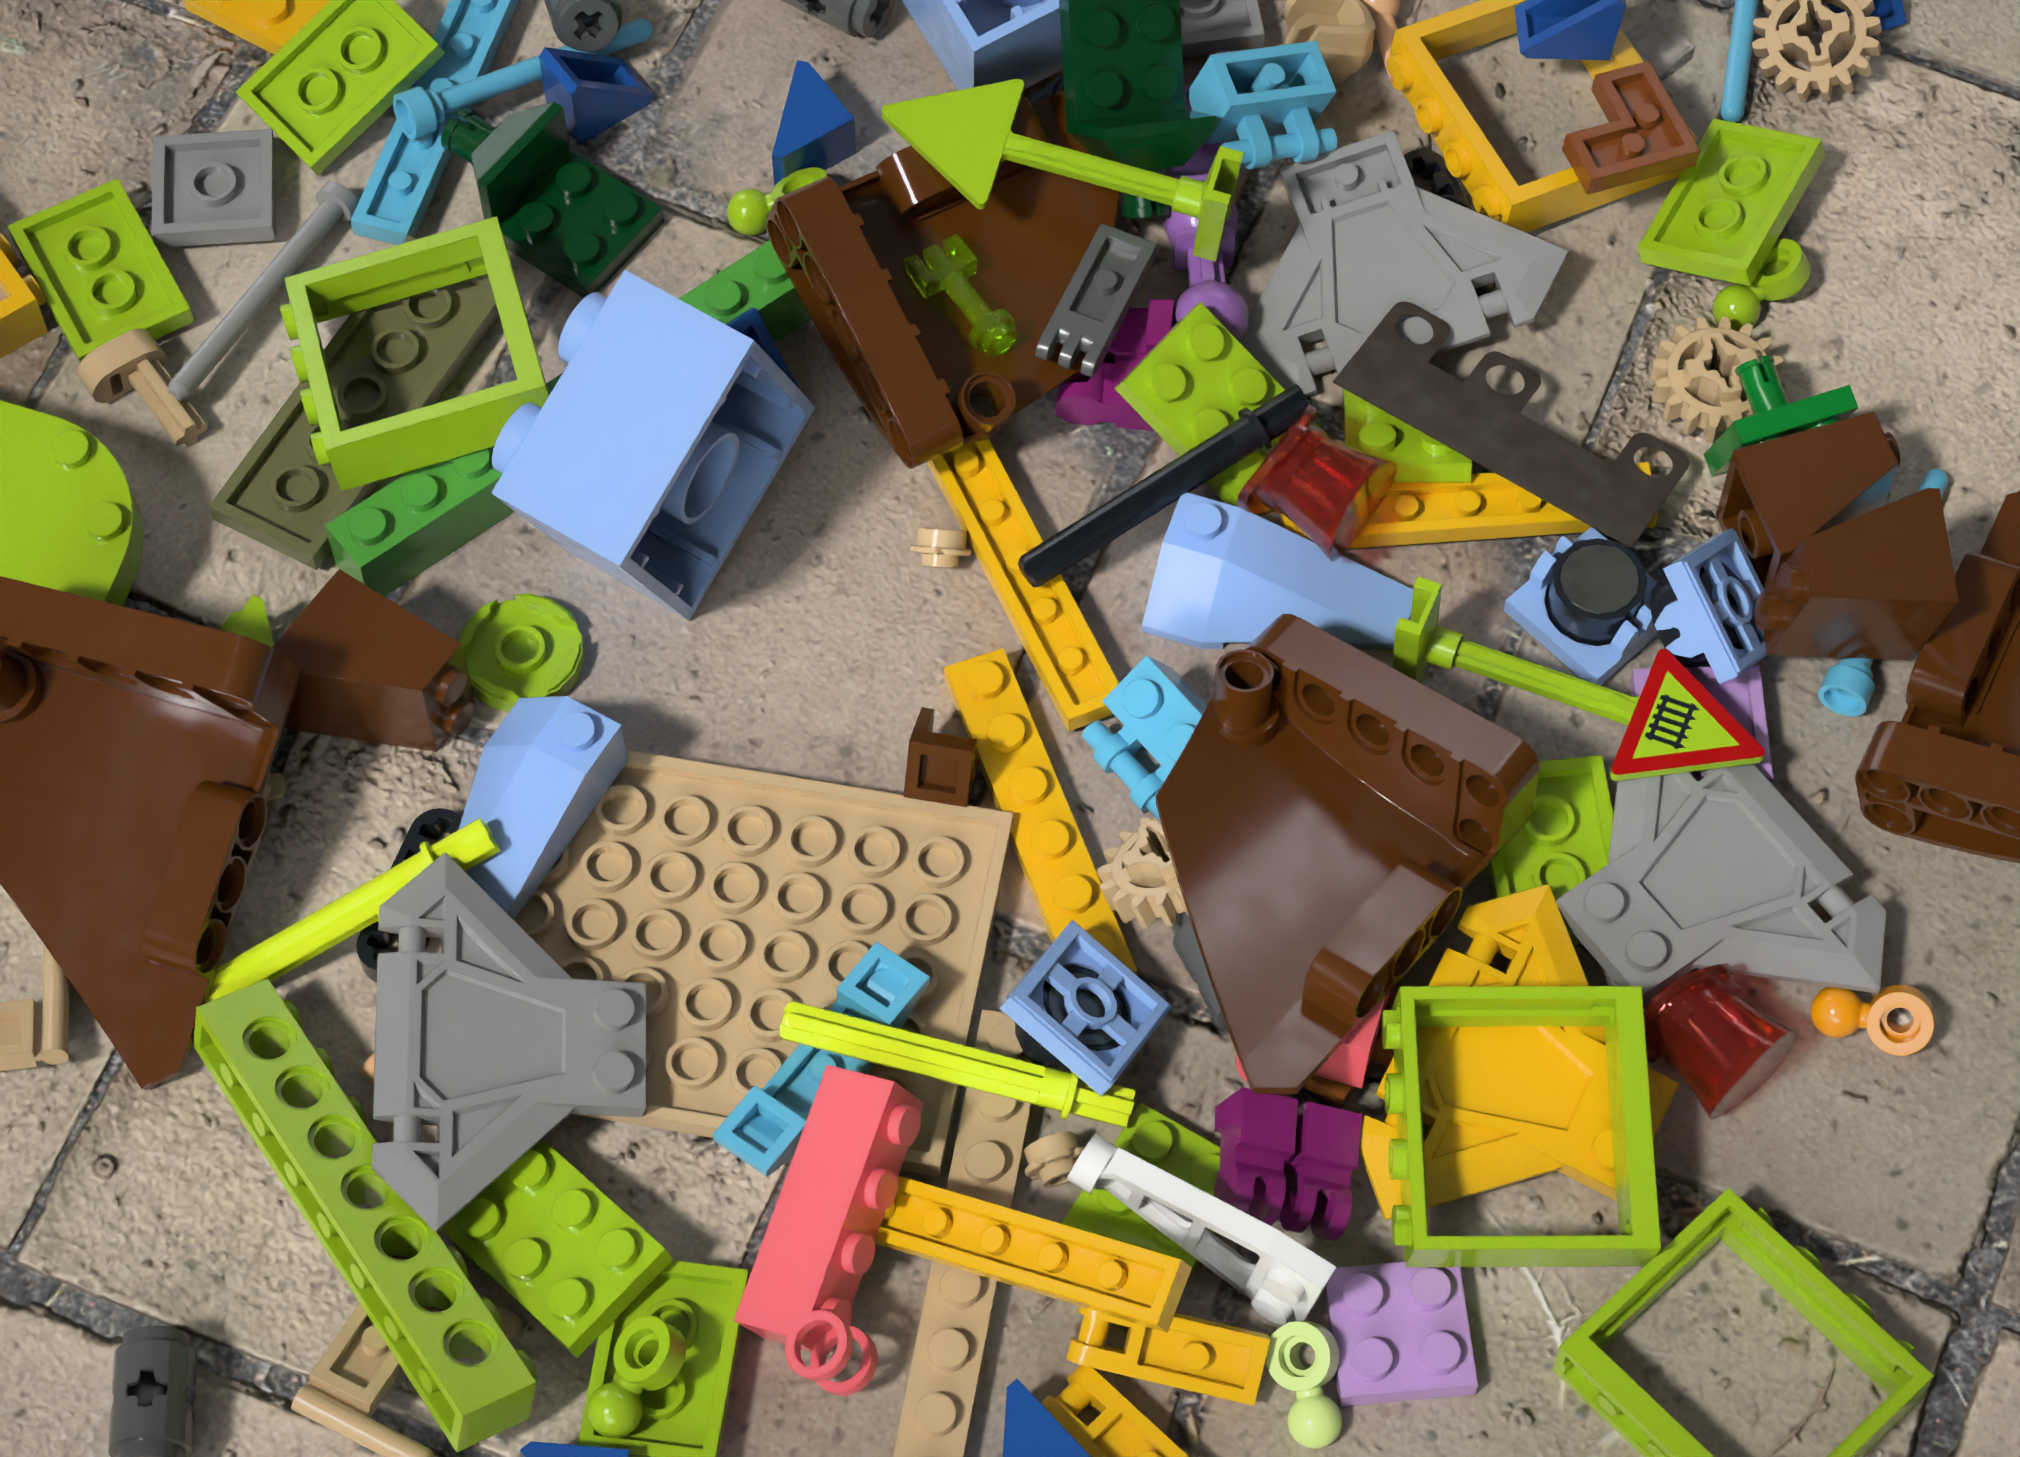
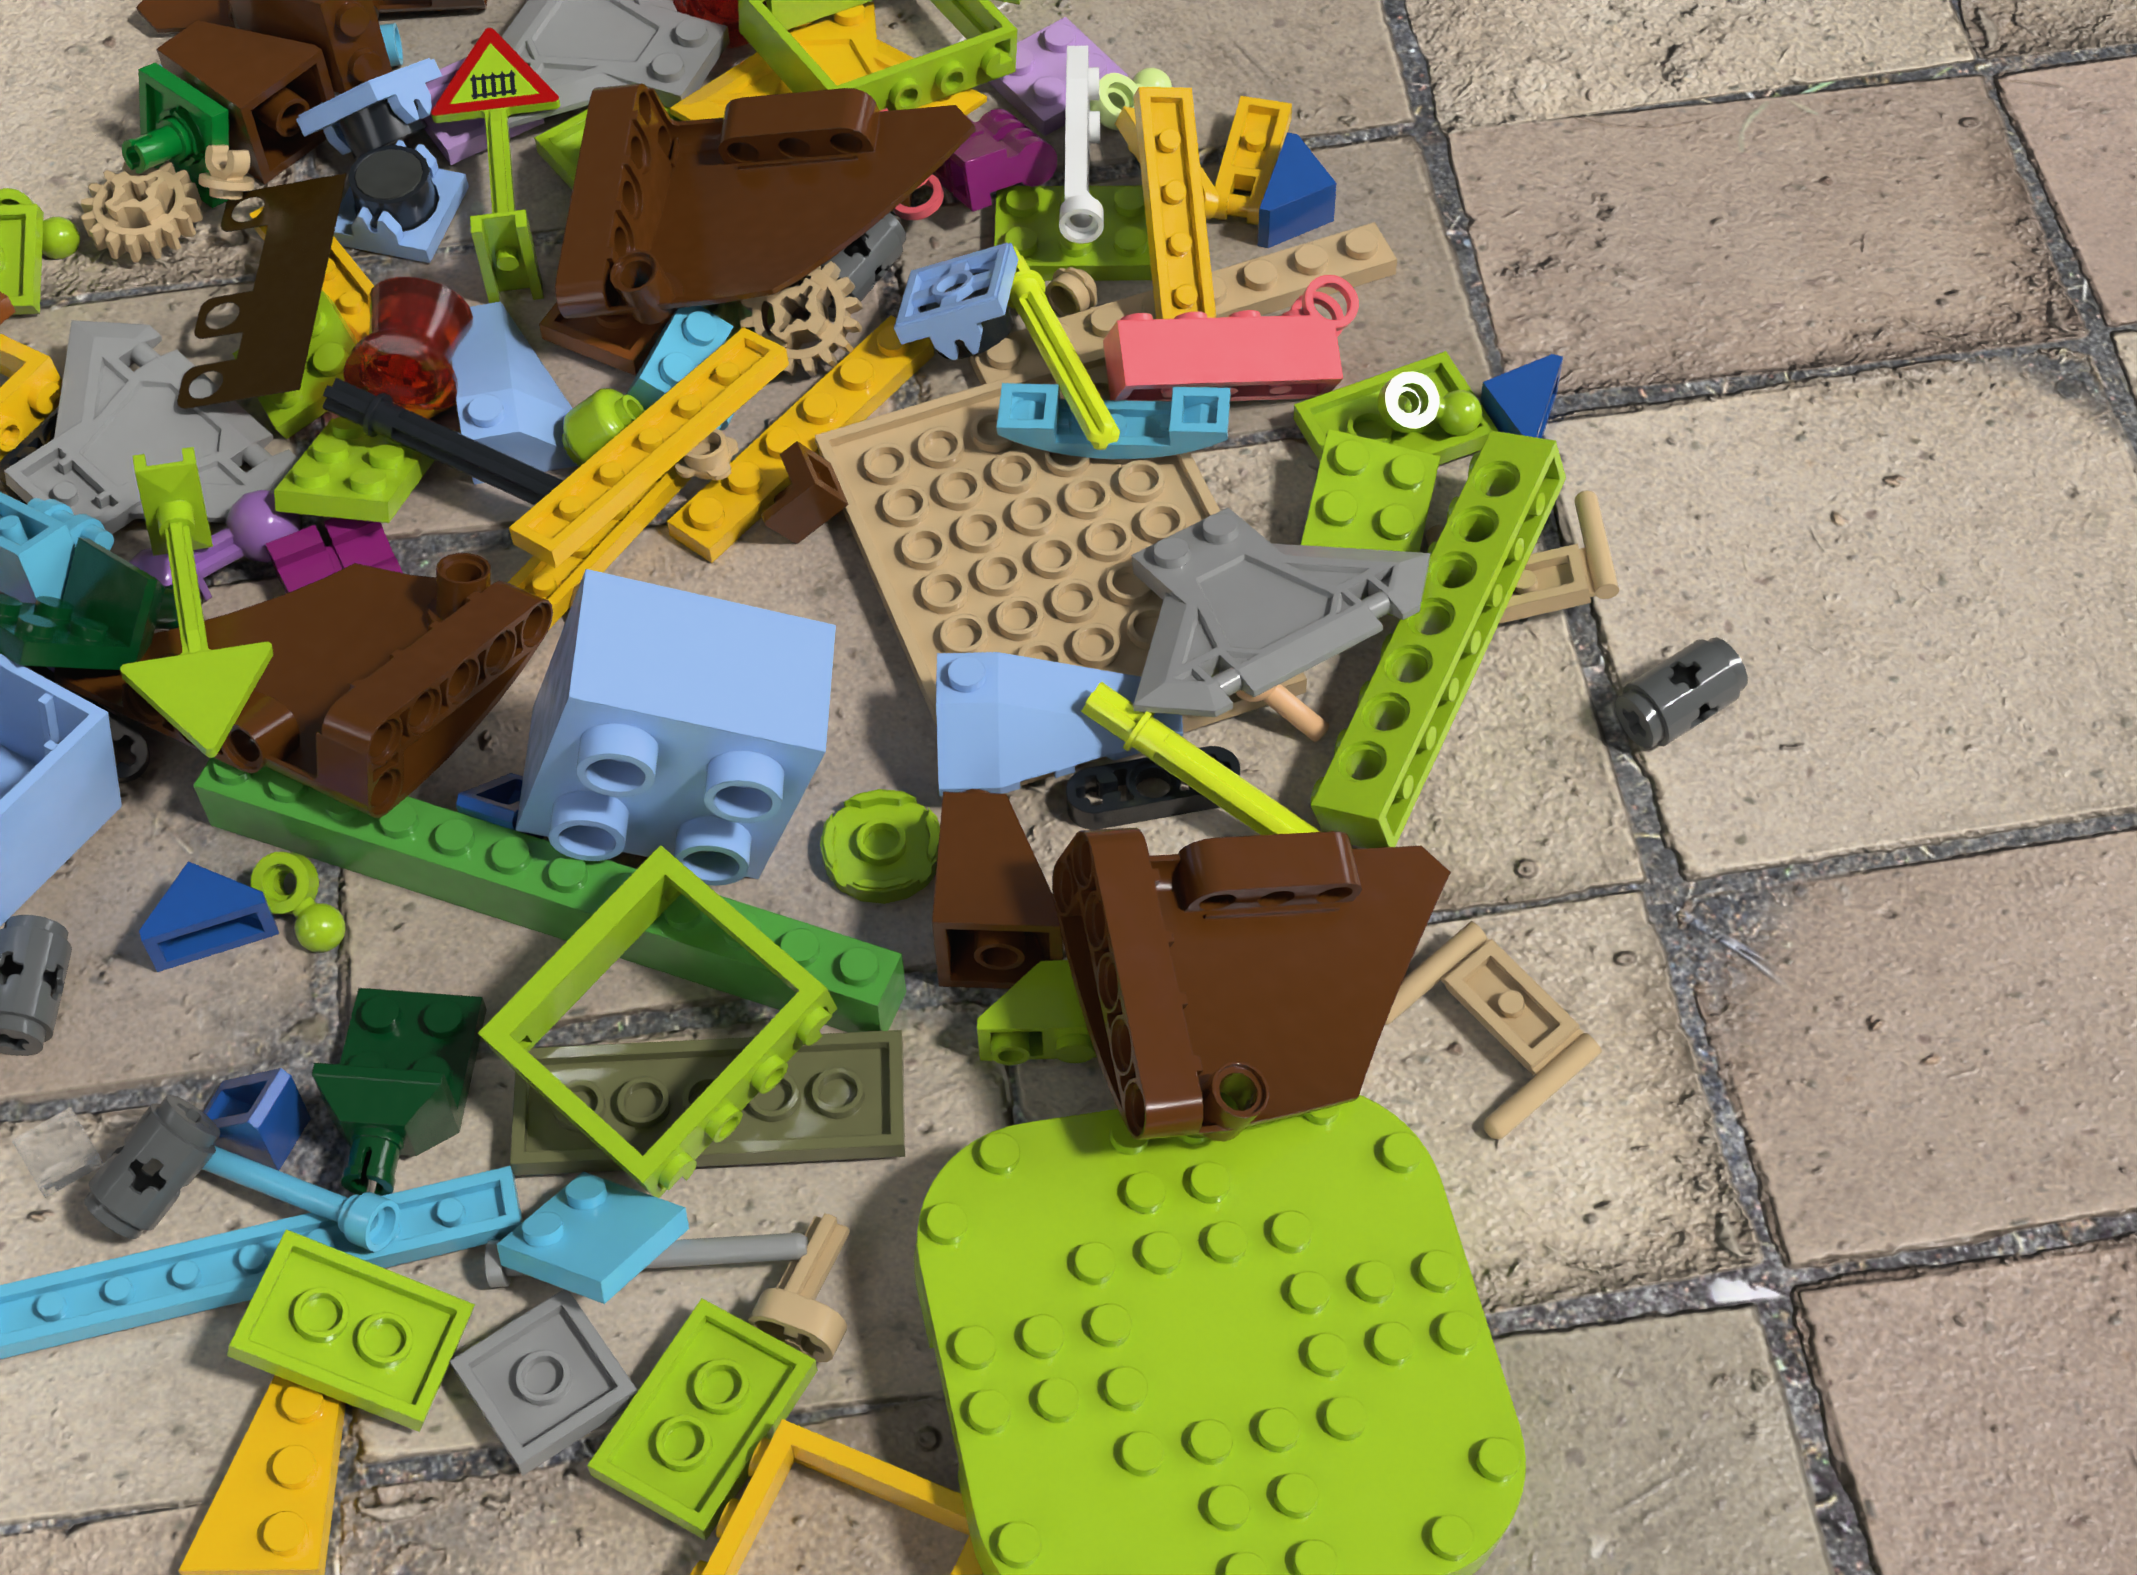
camera: 120 degrees left, 5 degrees down
clear neon green hinge [902,234,1018,357] -> none
dark grey hinge [1035,223,1157,378] -> none
none -> tan plate [199,144,255,200]
none -> medium azure plate [497,1172,689,1304]
none -> yellow plate [509,327,789,568]
none -> lime head [562,388,645,467]
none -> tan plate [675,428,739,480]

